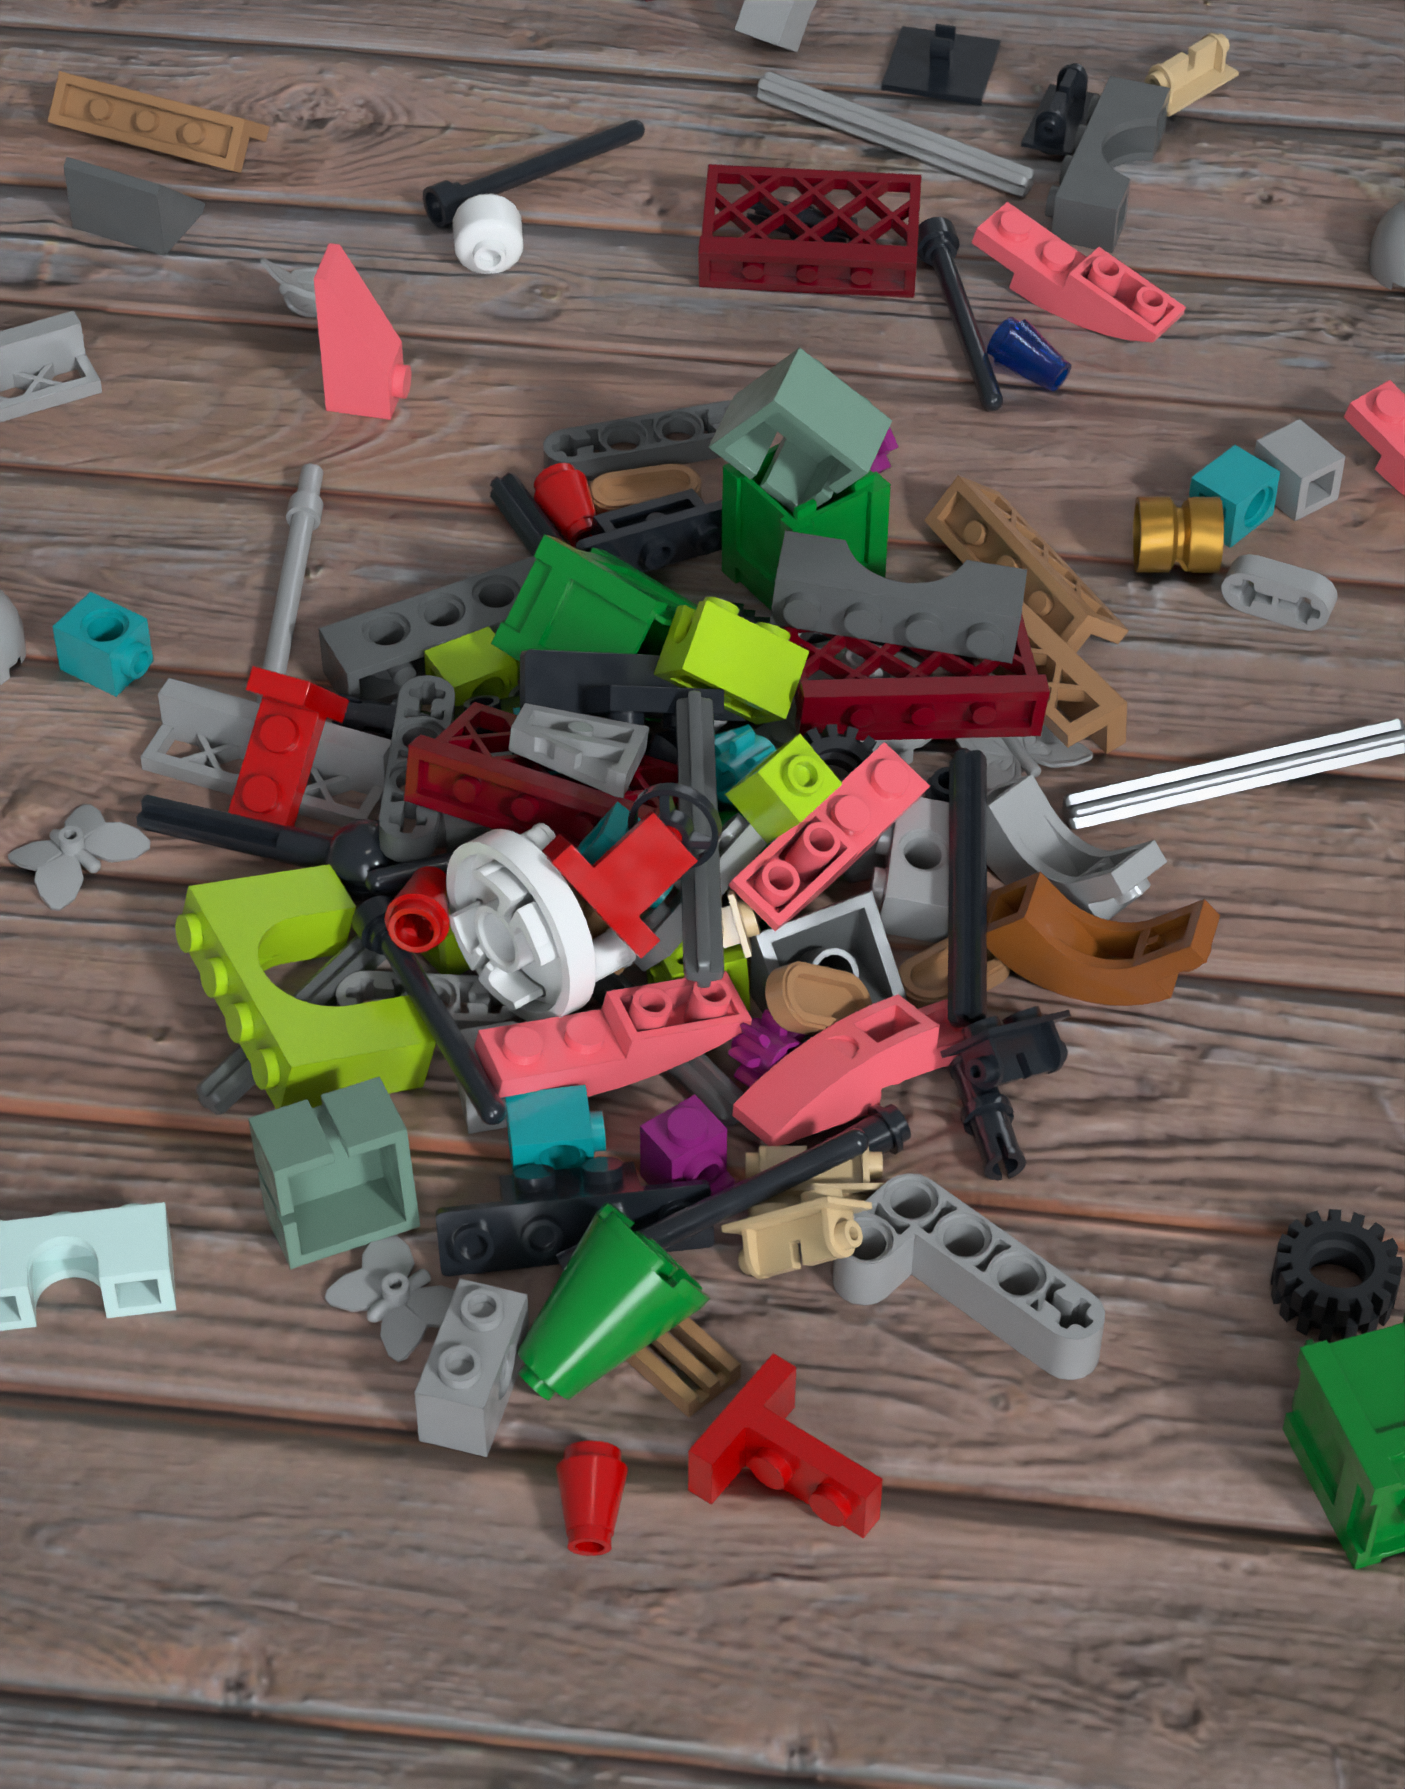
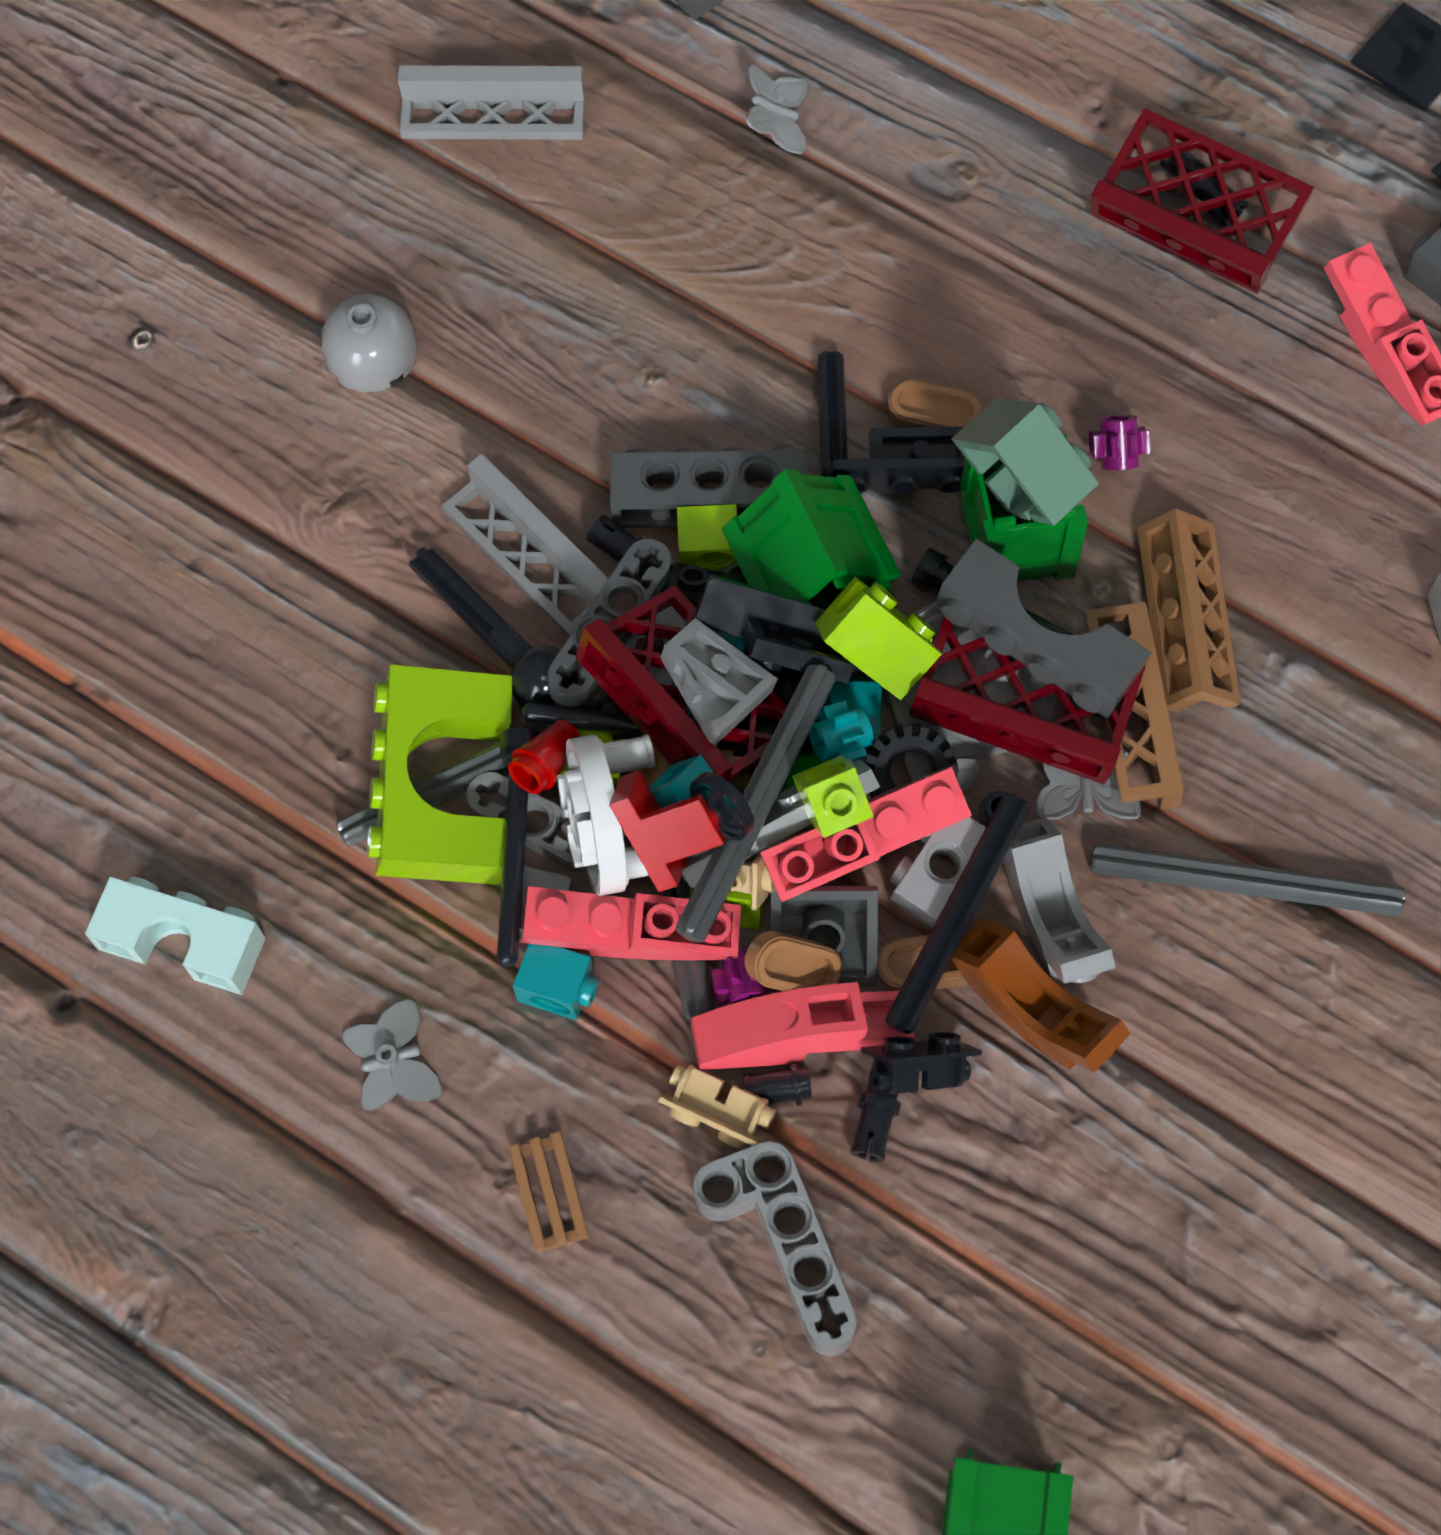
camera: 30 degrees right, 20 degrees up
light grey piece [8,804,150,911] -> none
teal brick [52,591,154,697] -> none
red bracket [228,666,349,826] -> none
sand green piece [248,1076,421,1269] -> none
light grey bar [256,464,324,703] -> none
coral slope [314,243,411,420] -> none
light grey brick [415,1279,529,1457] -> none
black piece [423,120,645,228] -> none
black bracket [435,1157,715,1277] -> none
white head [453,194,524,274] -> none
green cone [517,1202,710,1401] -> none
red cone [533,463,597,548] -> none
dark grey beam [543,400,731,481] -> none
black piece [556,1128,869,1270] -> none
red cone [556,1440,628,1556] -> none
magenta brick [640,1094,735,1195] -> none
red bracket [688,1353,883,1539] -> none
tan hinge [721,1188,872,1280] -> none
light grey axle [757,72,1035,198] -> none
black piece [917,217,1003,412] -> none
clear blue cone [987,317,1072,392] -> none
pearl gold wheel [1132,496,1224,573] -> none
teal brick [1188,445,1280,548] -> none
light grey beam [1221,554,1338,631] -> none
black tyre [1270,1209,1403,1343] -> none

